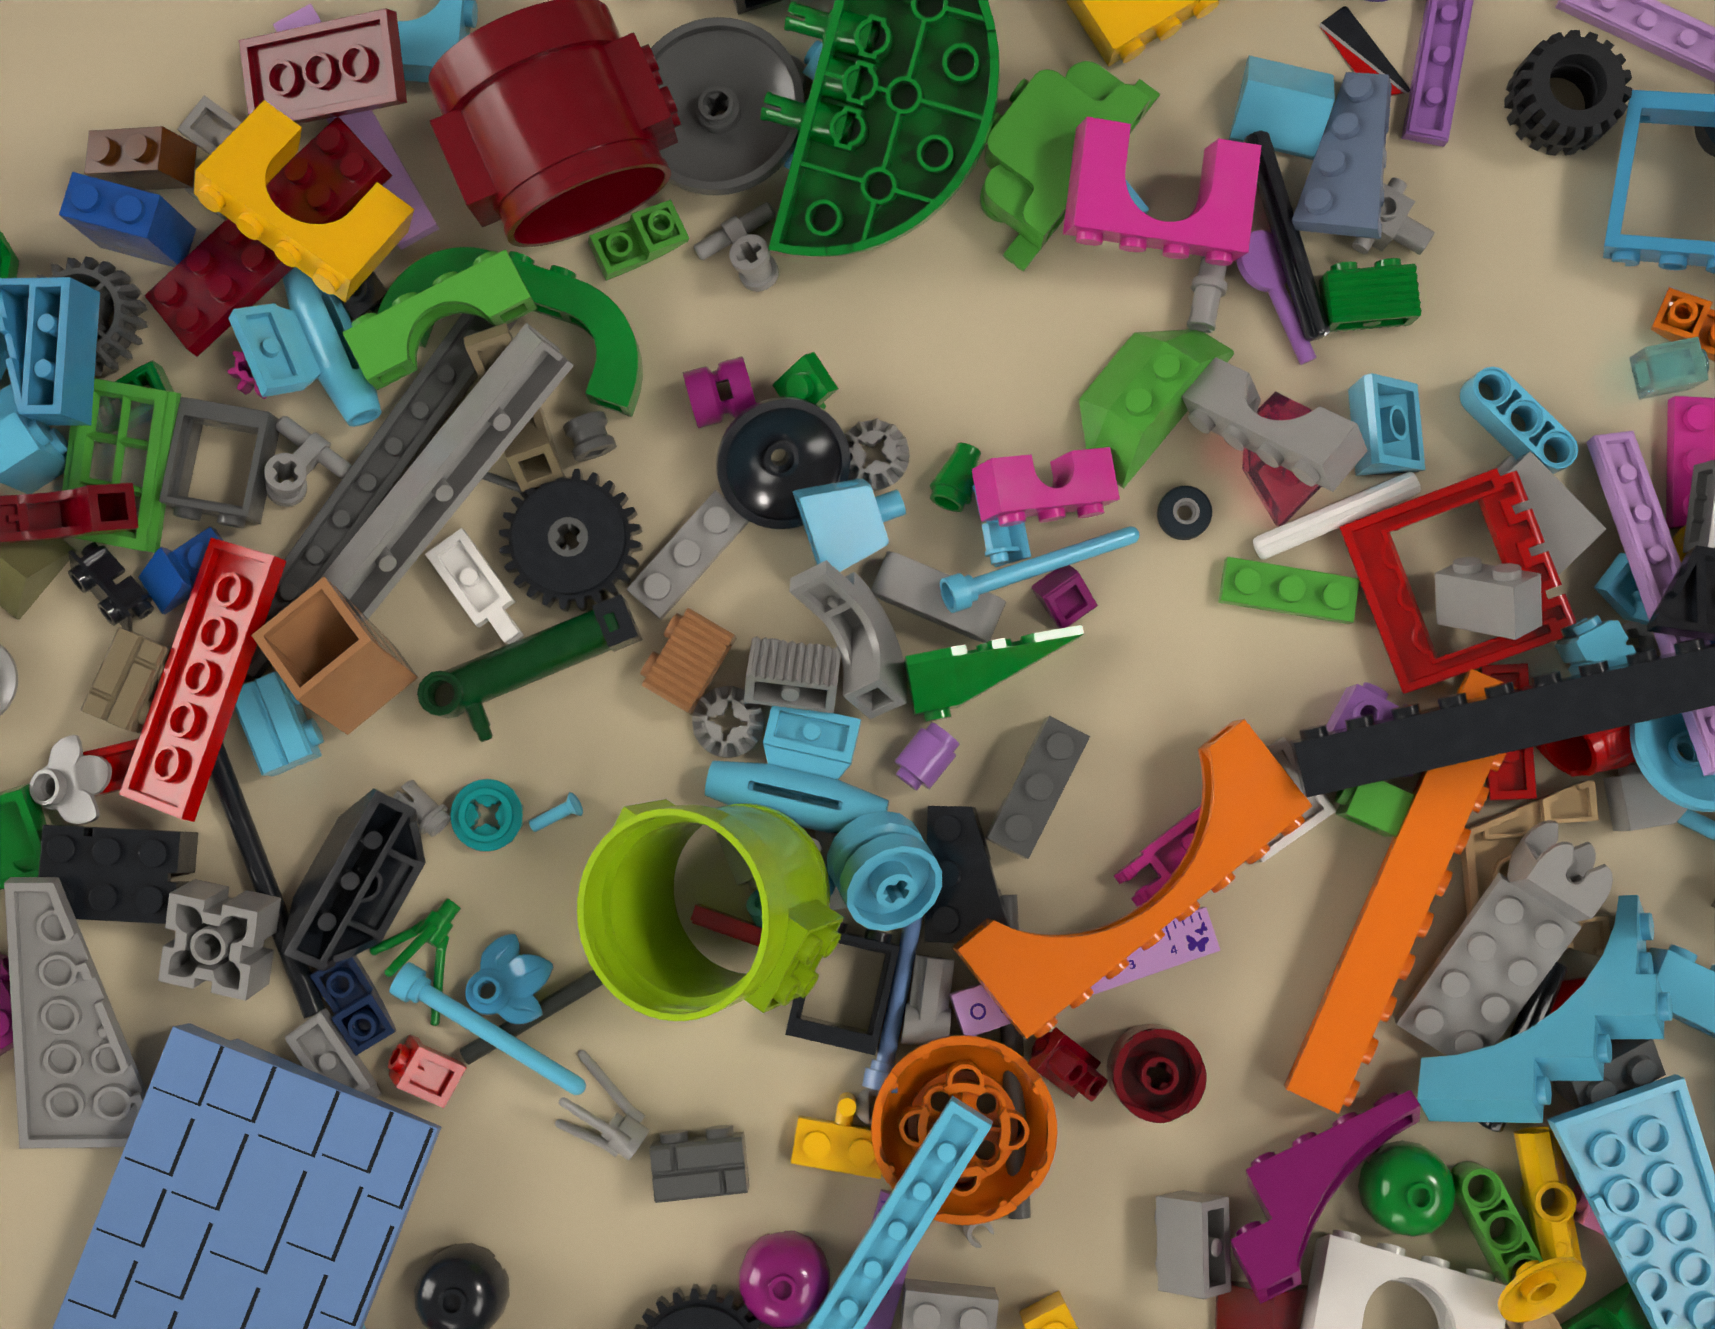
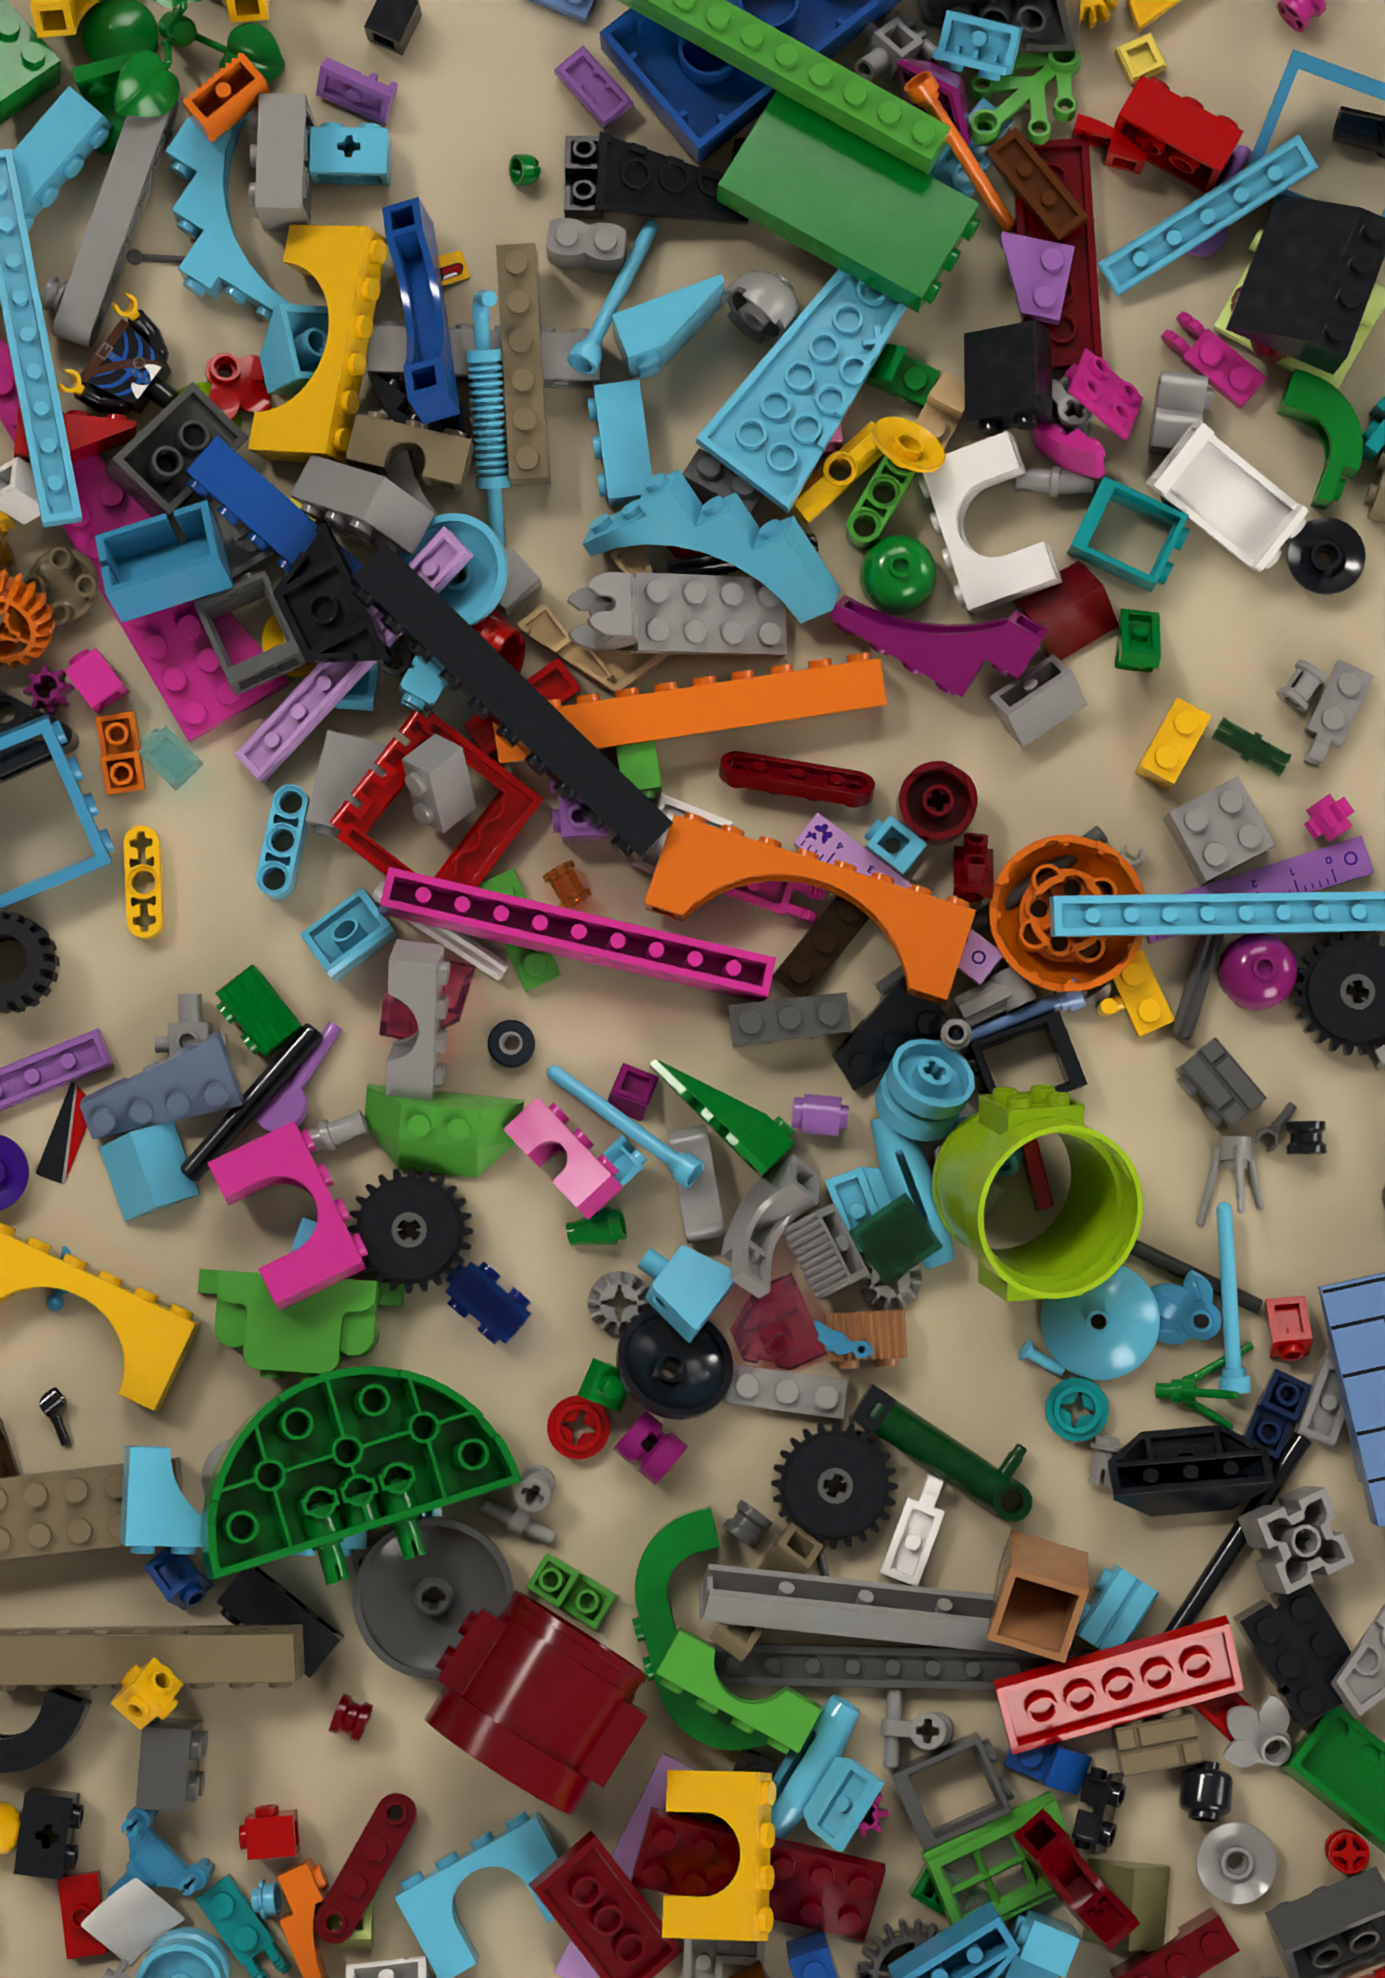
camera: 120 degrees left, 0 degrees up
none -> yellow beam [123,825,165,940]
none -> black gear [347,1167,474,1293]
none -> dark pink brick [379,867,776,1002]
none -> clear blue brick [445,1261,533,1344]
none -> clear orange bush [542,860,592,909]
none -> red gear [547,1395,610,1459]
none -> dark red plate [719,751,875,808]
none -> clear pink slope [730,1272,827,1370]
none -> dark brown plate [772,896,870,997]
none -> dark azure piece [814,1320,874,1358]
none -> clear green piece [848,1192,943,1285]
none -> medium azure brick [864,815,927,876]
none -> light grey pin [940,1019,972,1052]
none -> medium azure dish [1040,1265,1160,1380]
none -> dark grey axle [1171,934,1223,1040]
none -> black head [1179,1761,1233,1822]
none -> dark grey hand [1254,1102,1297,1152]
none -> black wheel [1286,1121,1327,1154]

